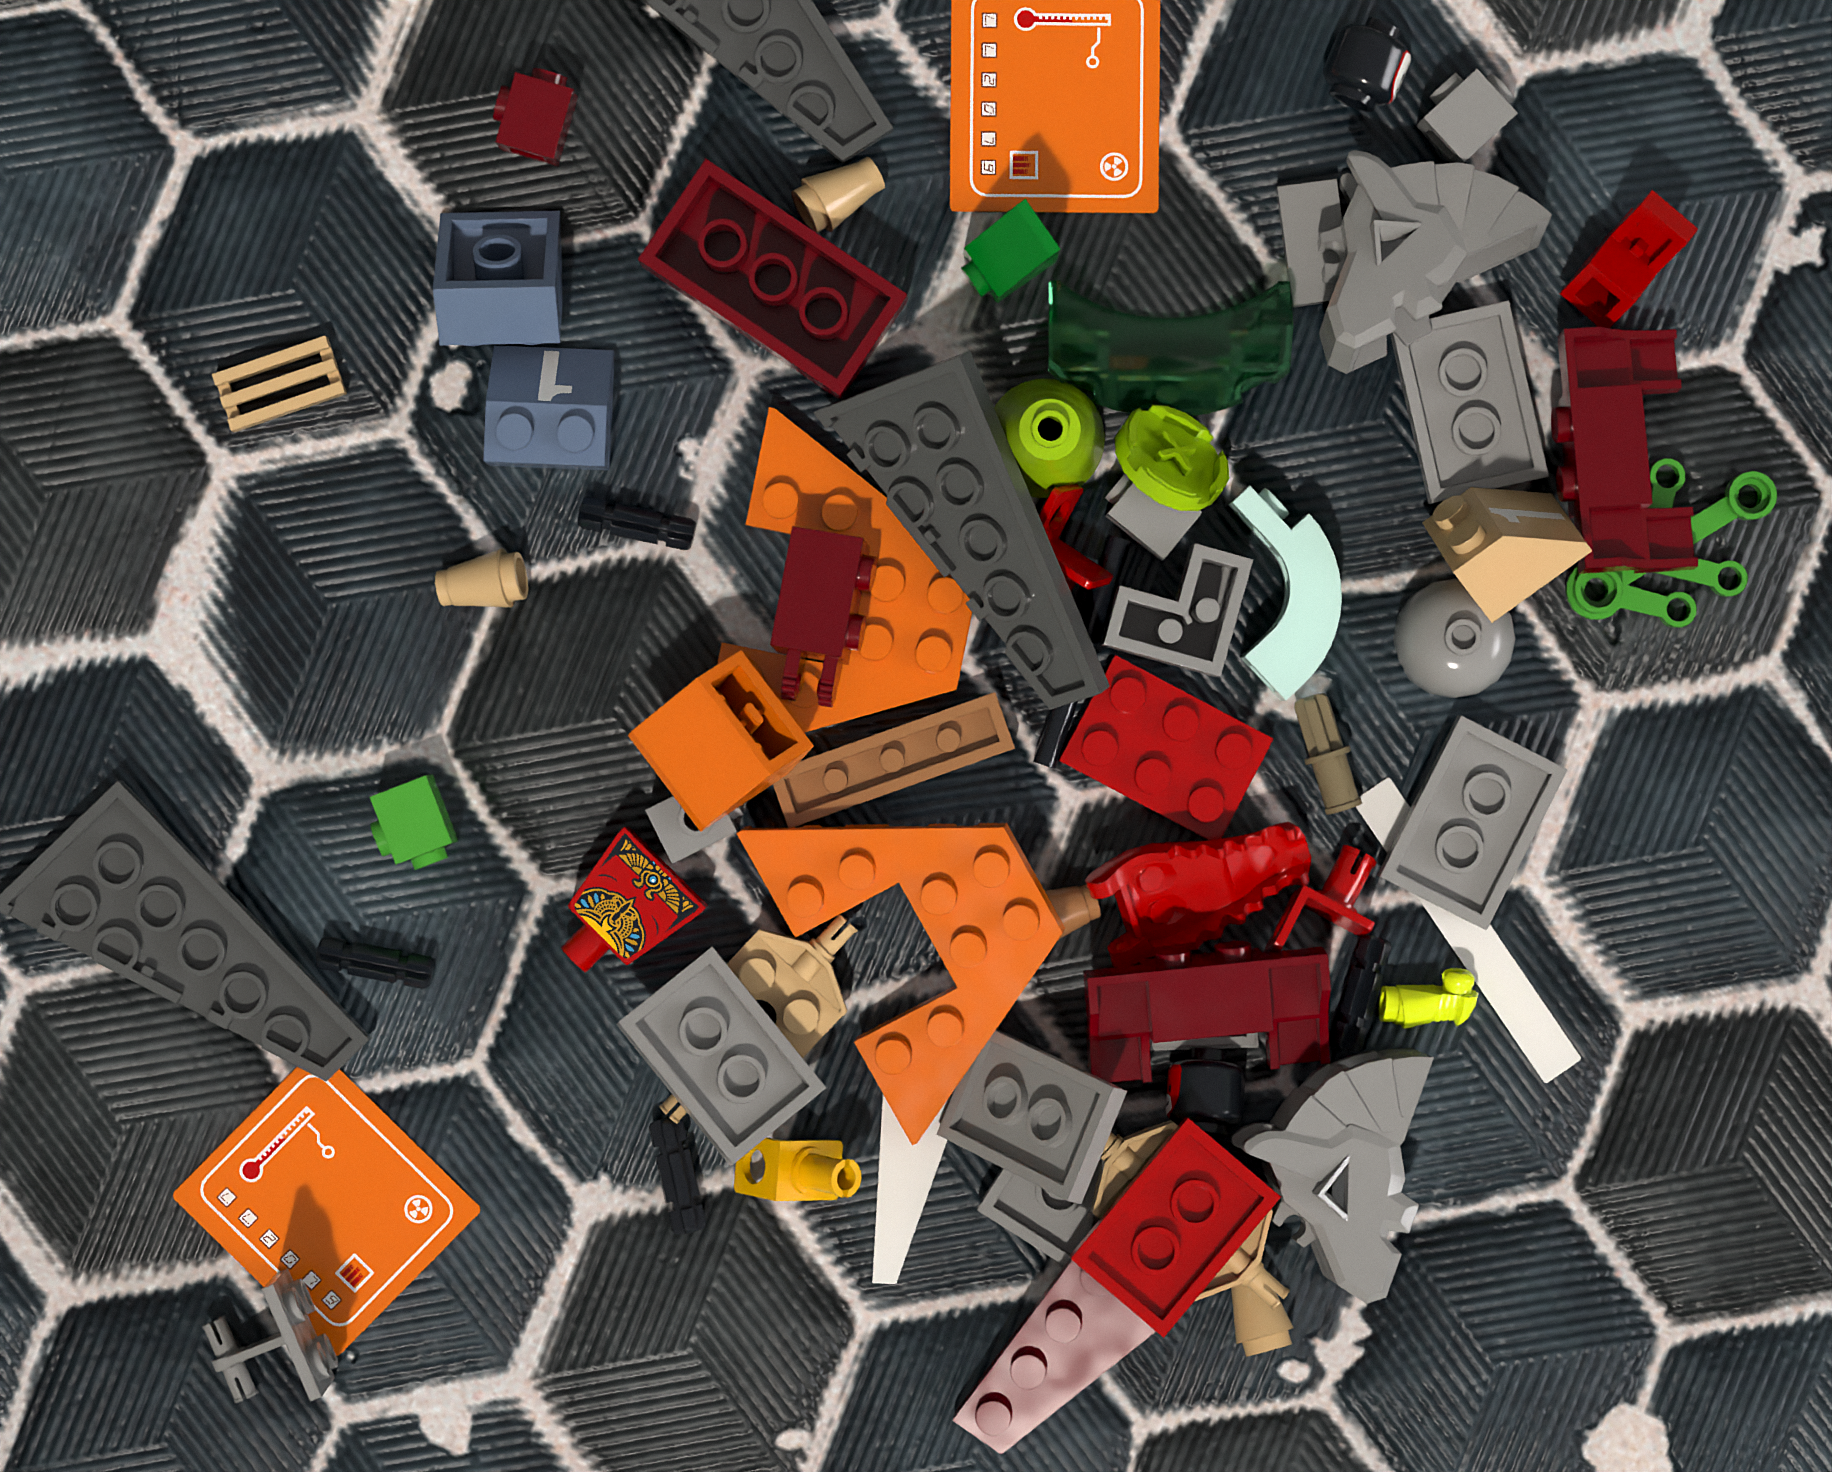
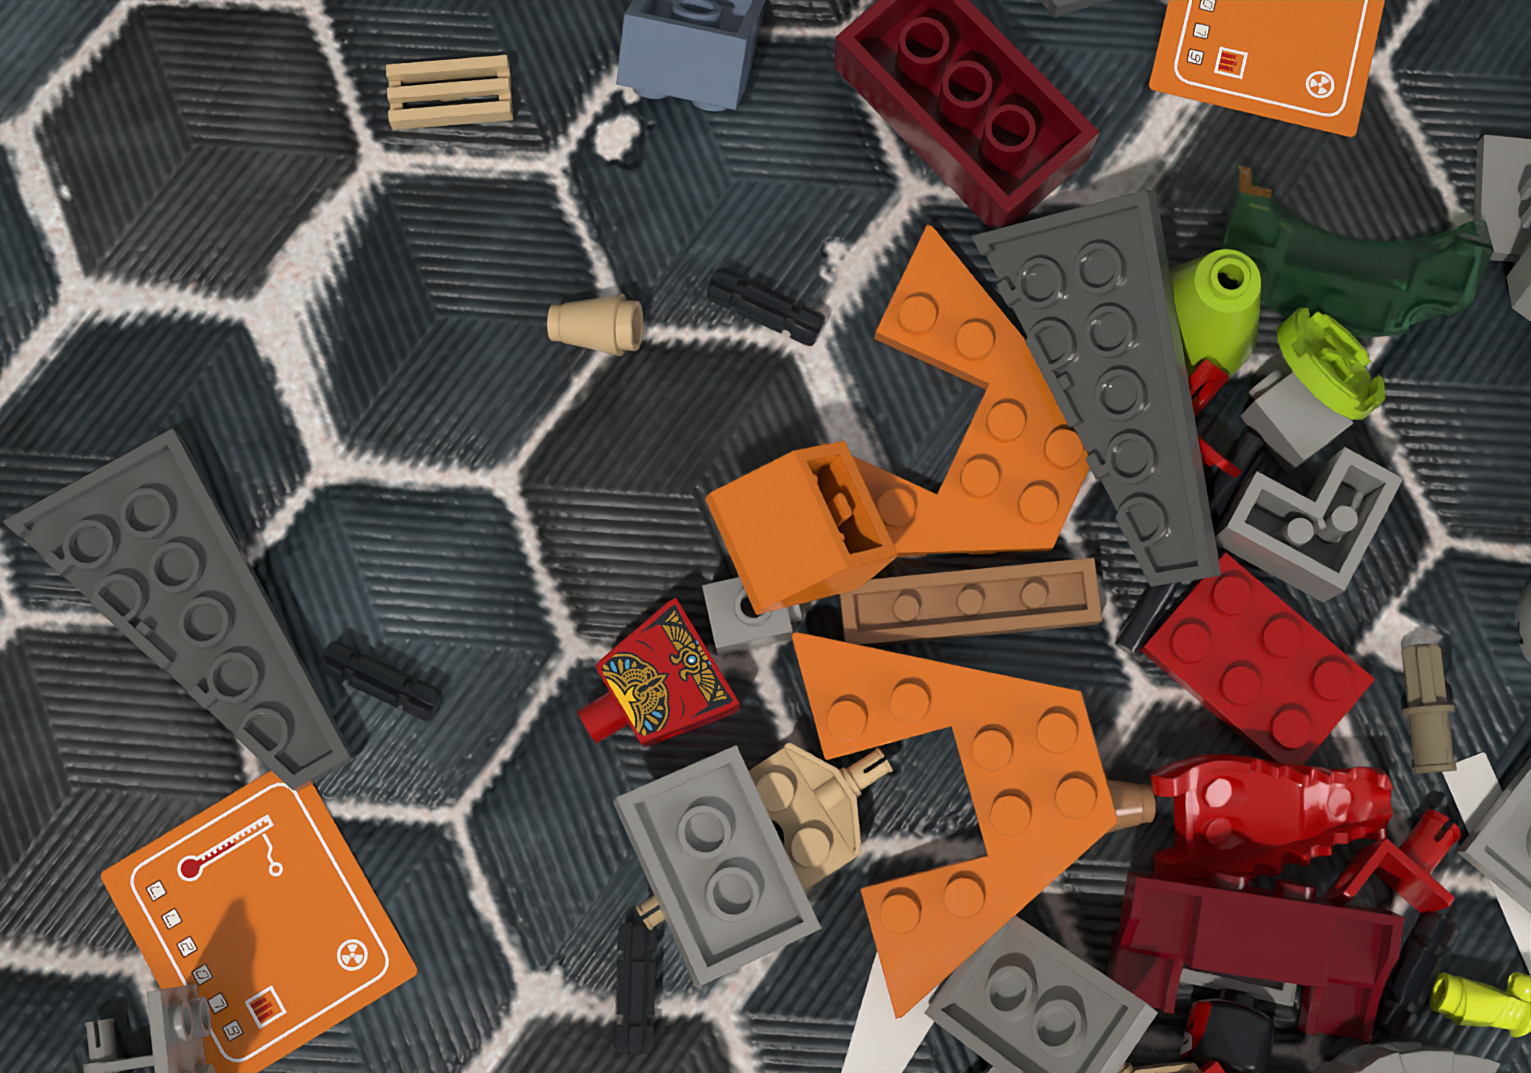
camera: 15 degrees right, 10 degrees down
bright green brick [370,774,458,870] -> none
sand blue slope [483,345,614,471] -> none
yellow bracket [734,1137,862,1201] -> none
dark red hinge [770,526,877,708] -> none
tan cone [791,157,885,233] -> none
green slope [961,199,1061,303] -> none
light aqua arch [1228,486,1342,701] -> none

